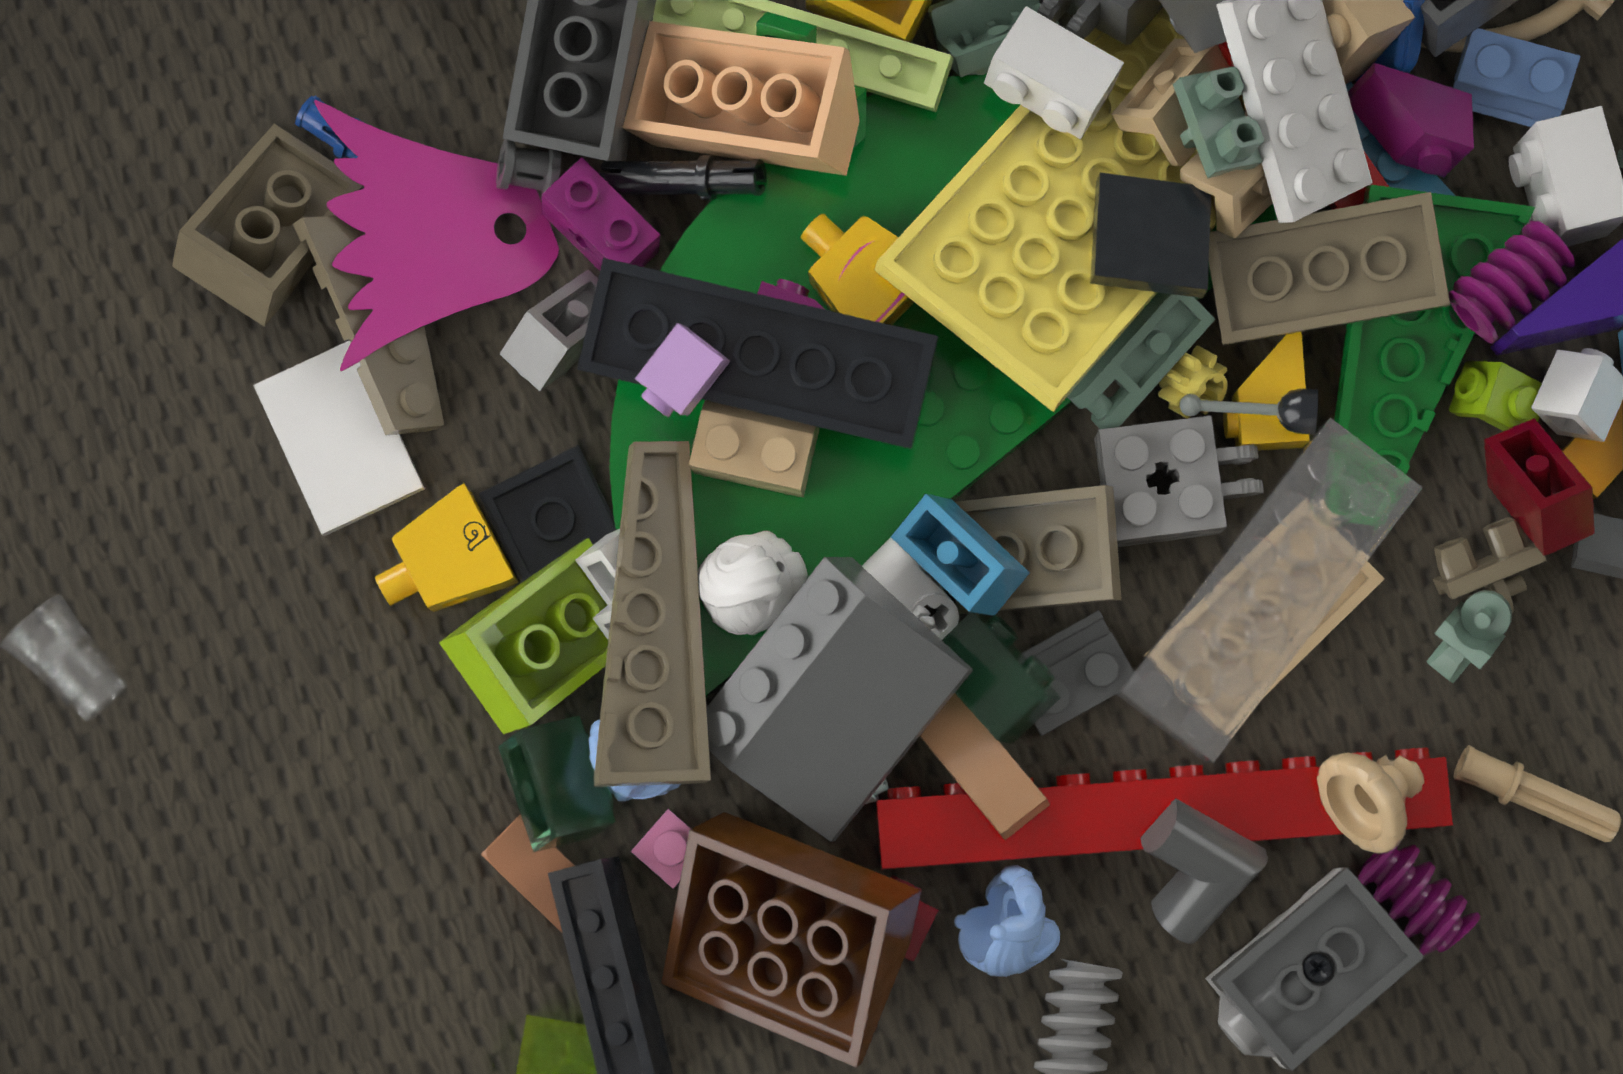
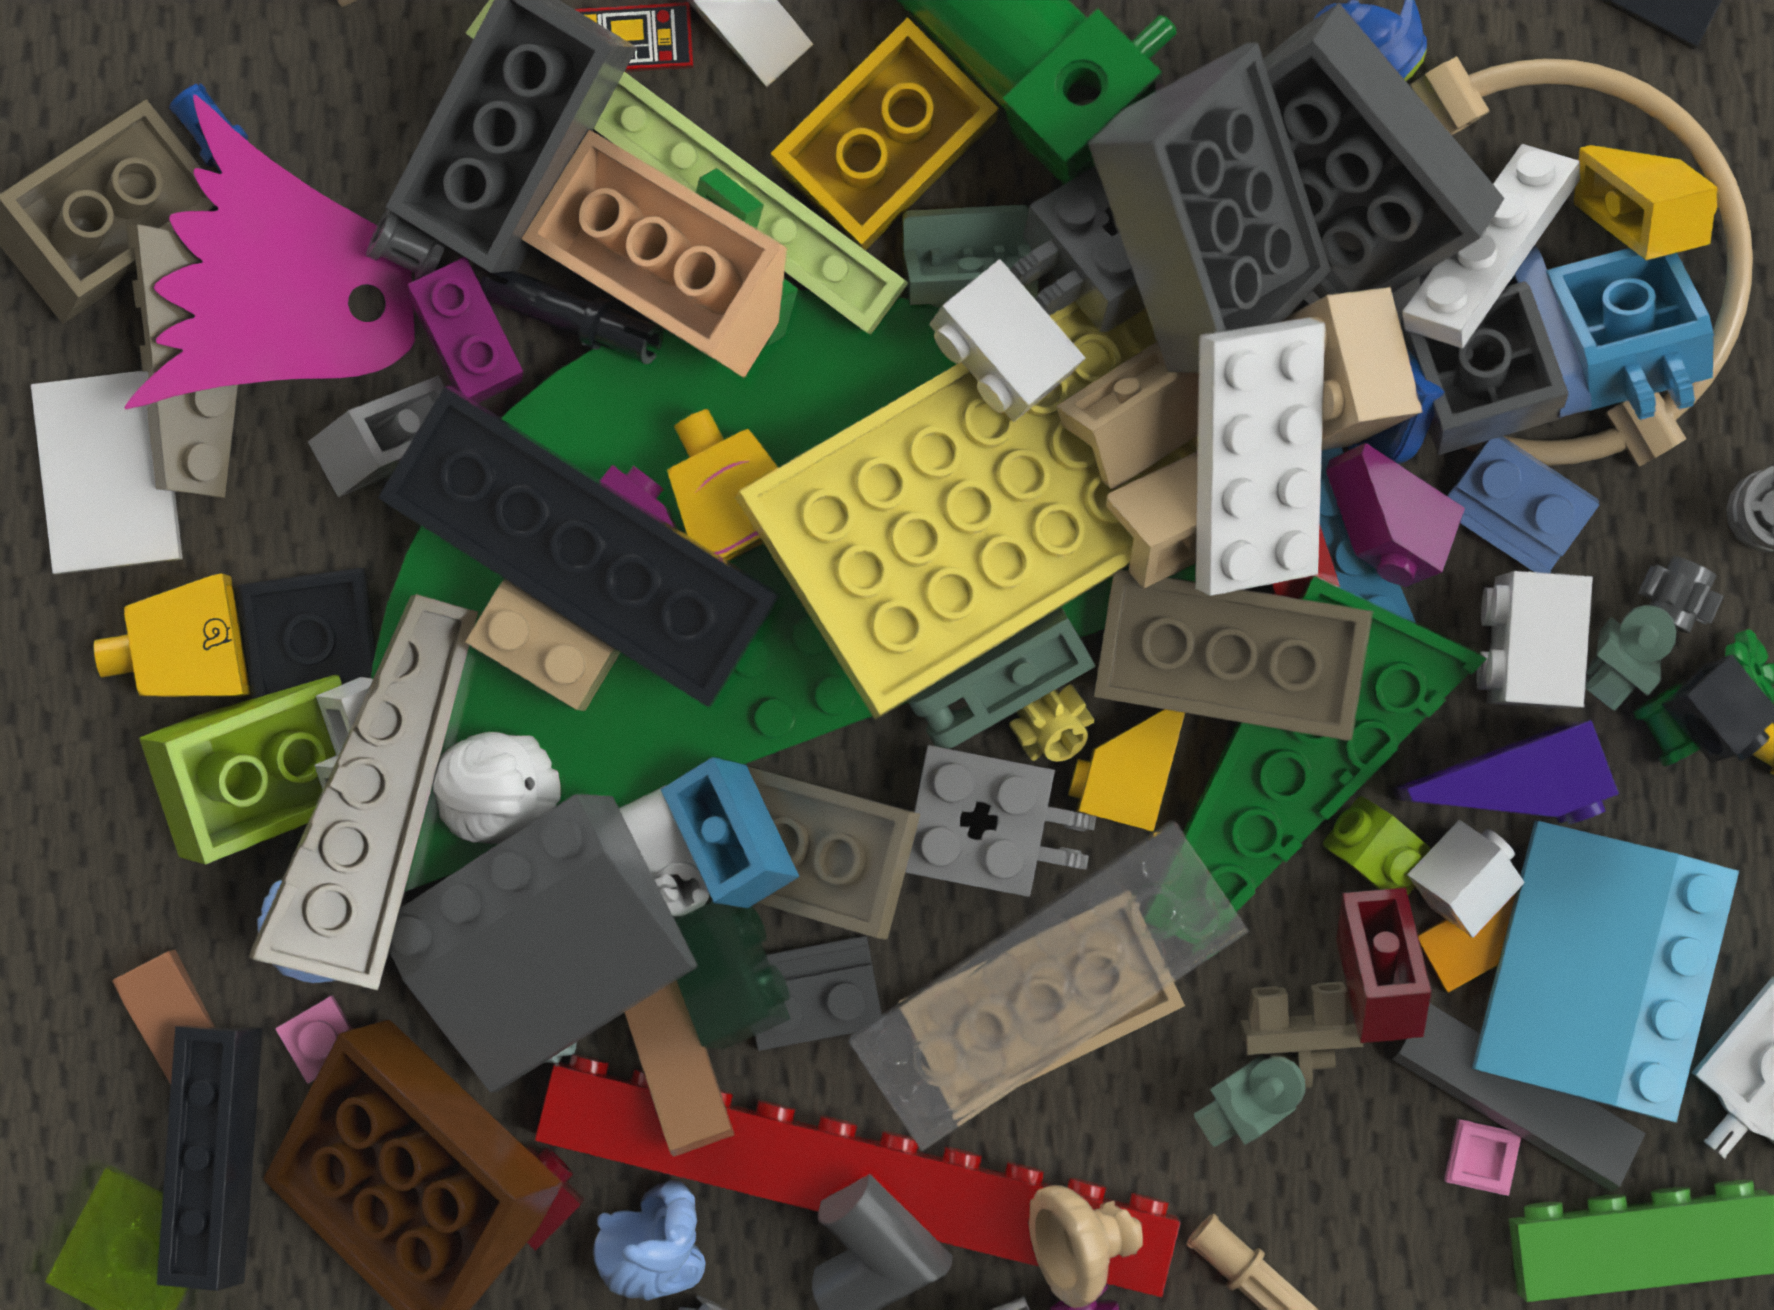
camera: 10 degrees right, 5 degrees up
clear green brick [498,715,616,853] -> none
lavender brick [635,323,730,417] -> none
black tile [1090,172,1211,298] -> none
sand green hips [1173,67,1265,178] -> none
hinge [1179,388,1318,435] -> none
magenta piece [1448,221,1575,344] -> none

